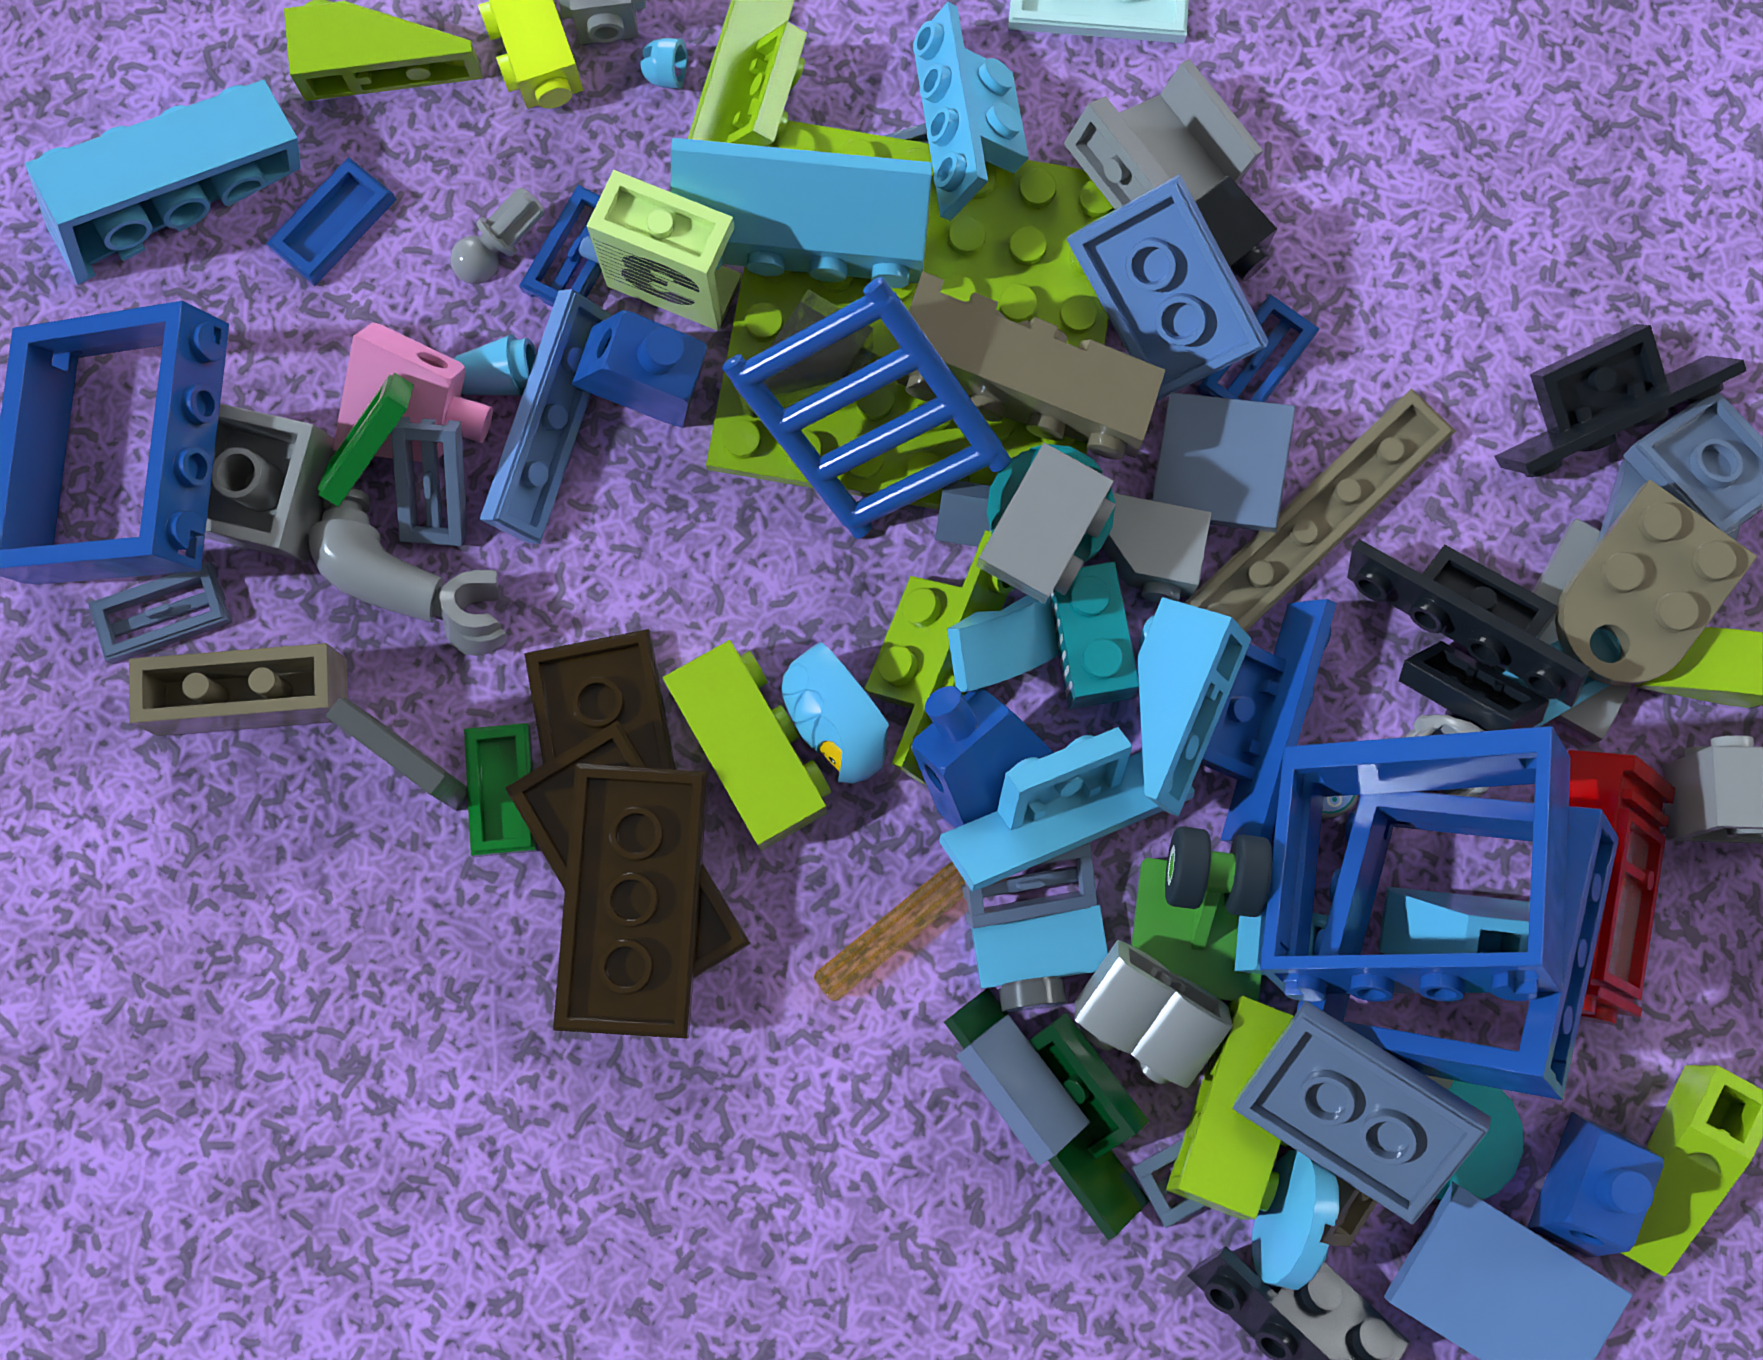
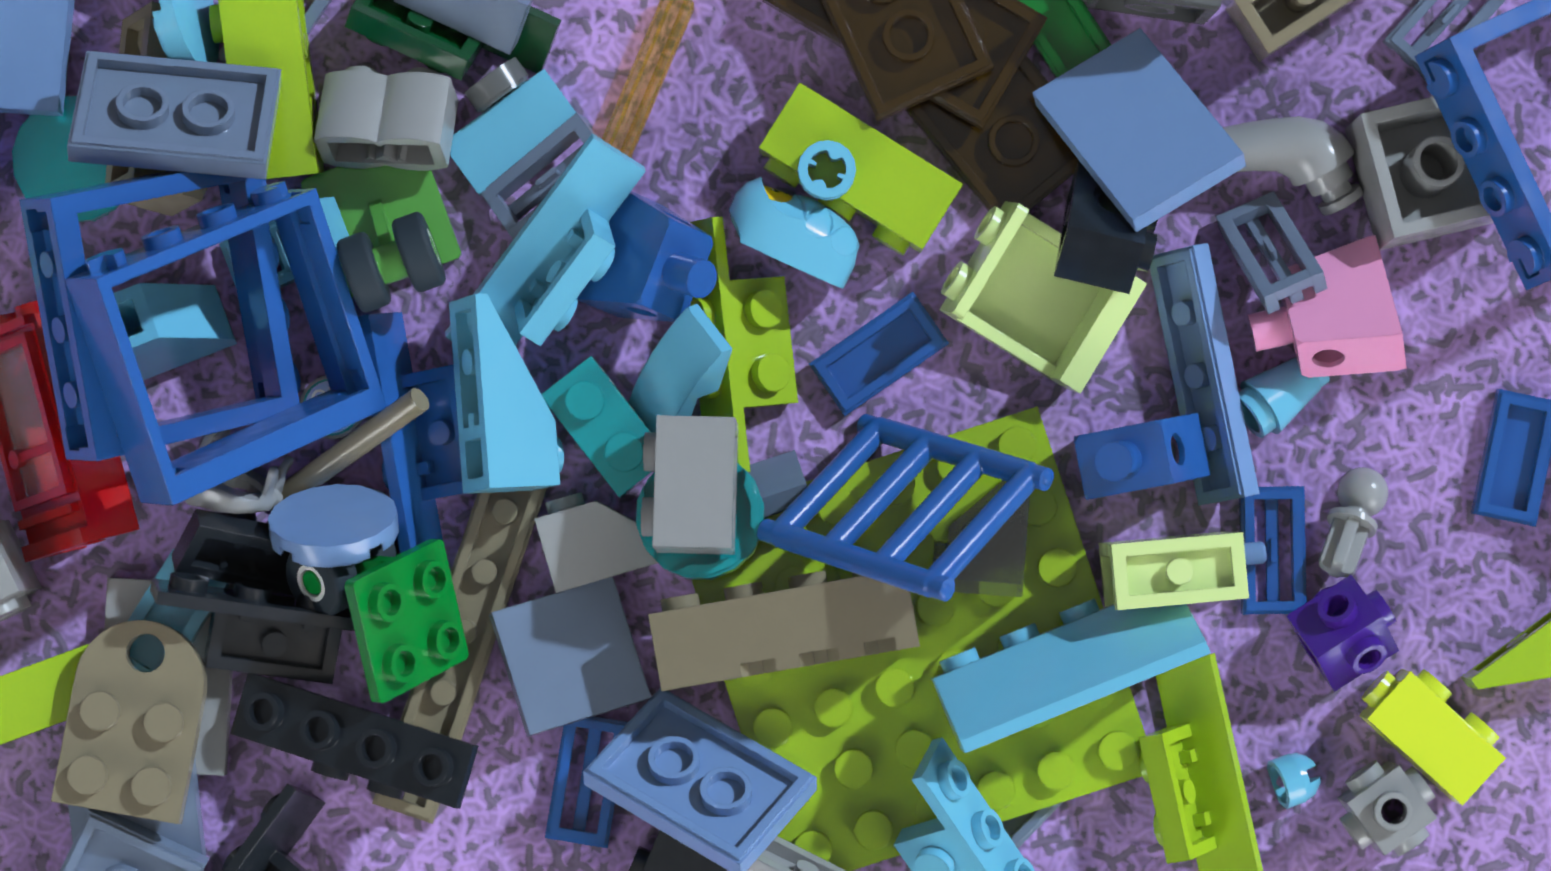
camera: 155 degrees right, 10 degrees up
green tile [318,372,414,507] -> none
none -> black bracket [230,673,479,809]
none -> medium blue tile [268,484,399,568]
none -> dark tan bar [281,388,429,500]
none -> green plate [286,539,469,703]
none -> medium azure bush [798,140,856,201]
none -> blue tile [808,292,949,417]
none -> yellowish green panel [939,201,1147,393]
none -> medium blue tile [1032,28,1246,232]
none -> black brick [1054,160,1158,294]
none -> dark purple brick [1286,575,1399,692]

